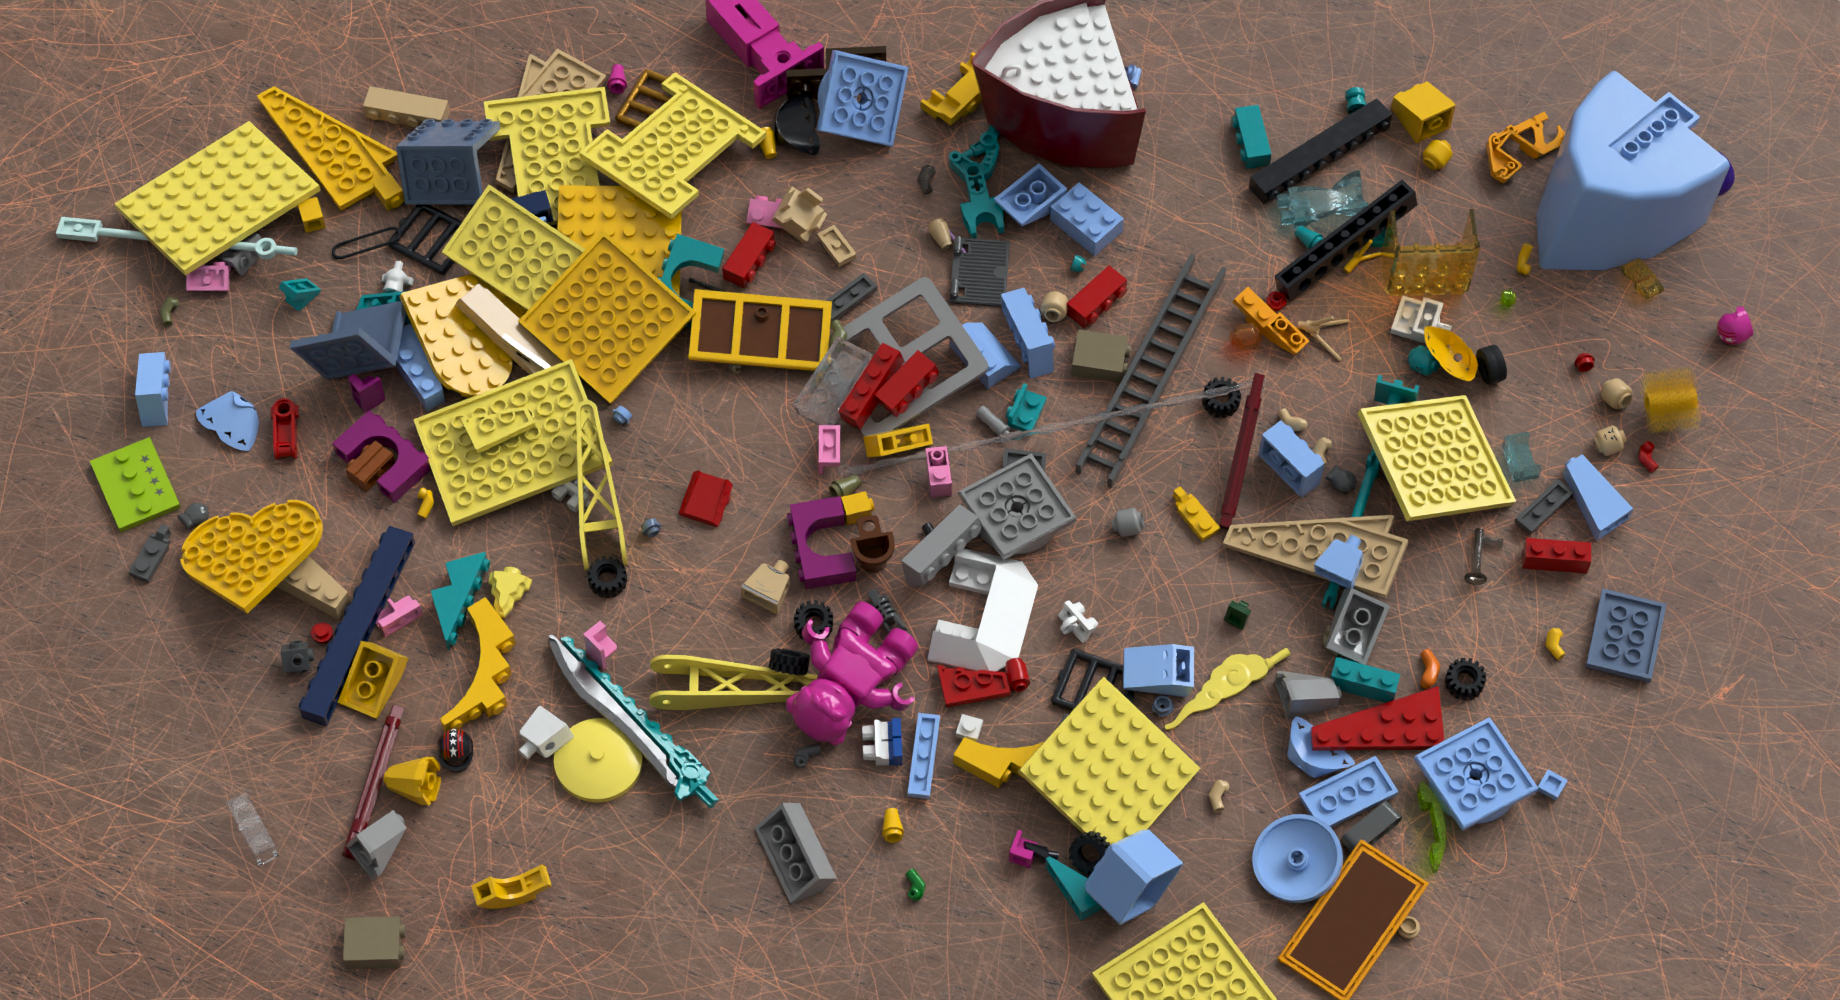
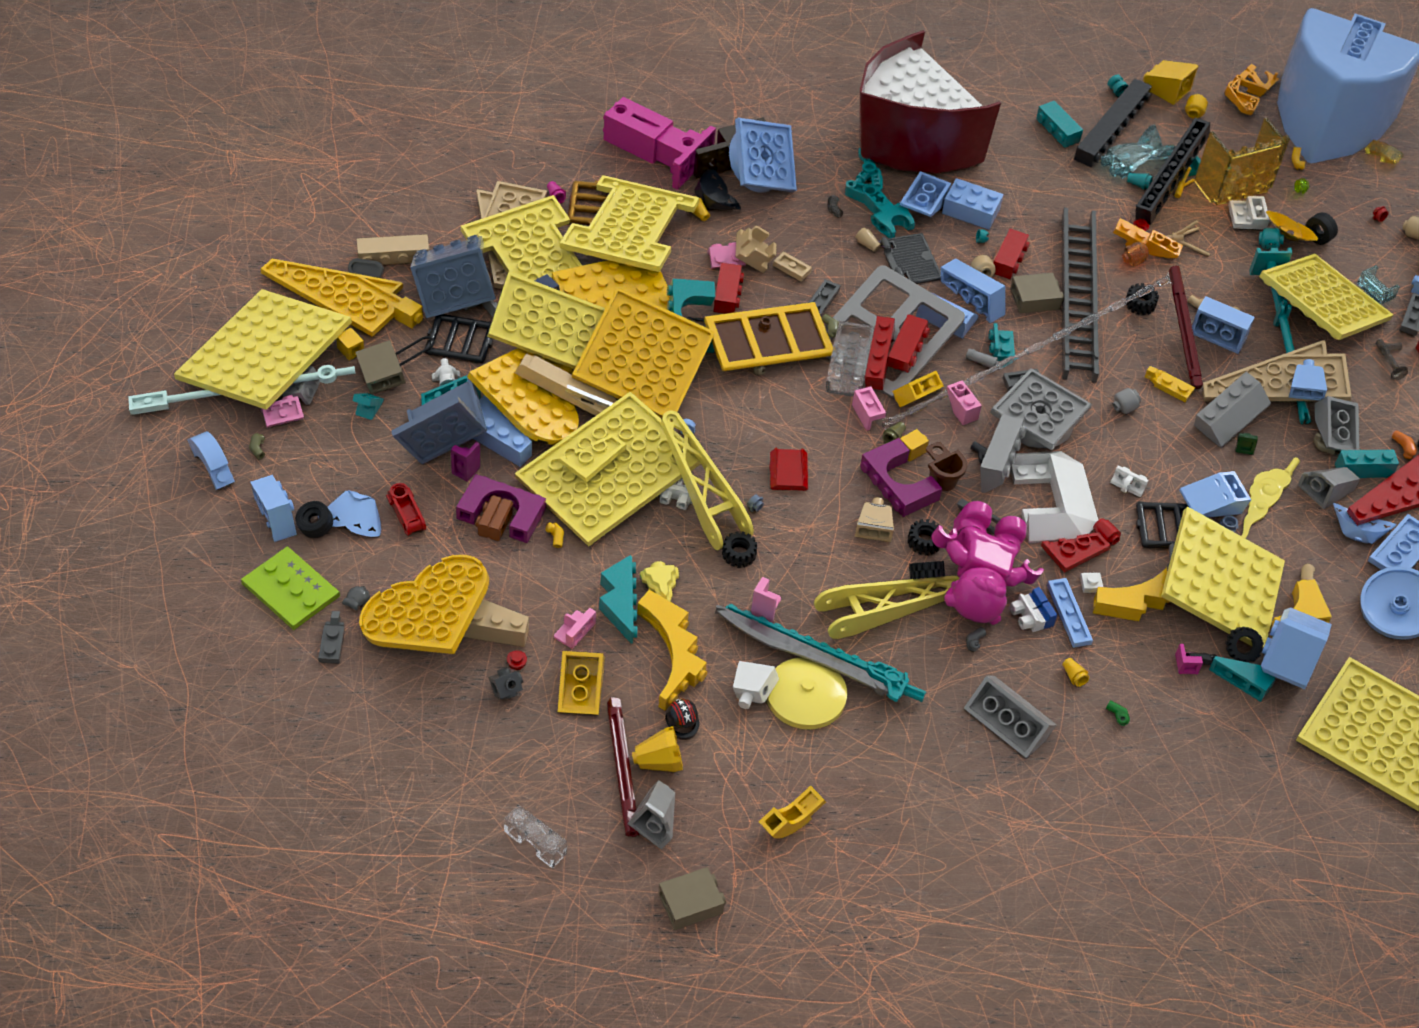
camera: 25 degrees left, 10 degrees down
dark blue brick [299,526,415,727] -> none
yellow bracket [920,52,982,125] -> none
dark grey animal [1325,465,1357,492] -> none
none -> light blue arch [187,431,235,490]
none -> black tyre [295,501,333,538]
none -> dark grey tile [348,258,384,278]
none -> dark tan brick [356,340,406,394]
none -> light grey slope [1194,371,1271,448]
none -> yellow arch [1270,579,1332,632]

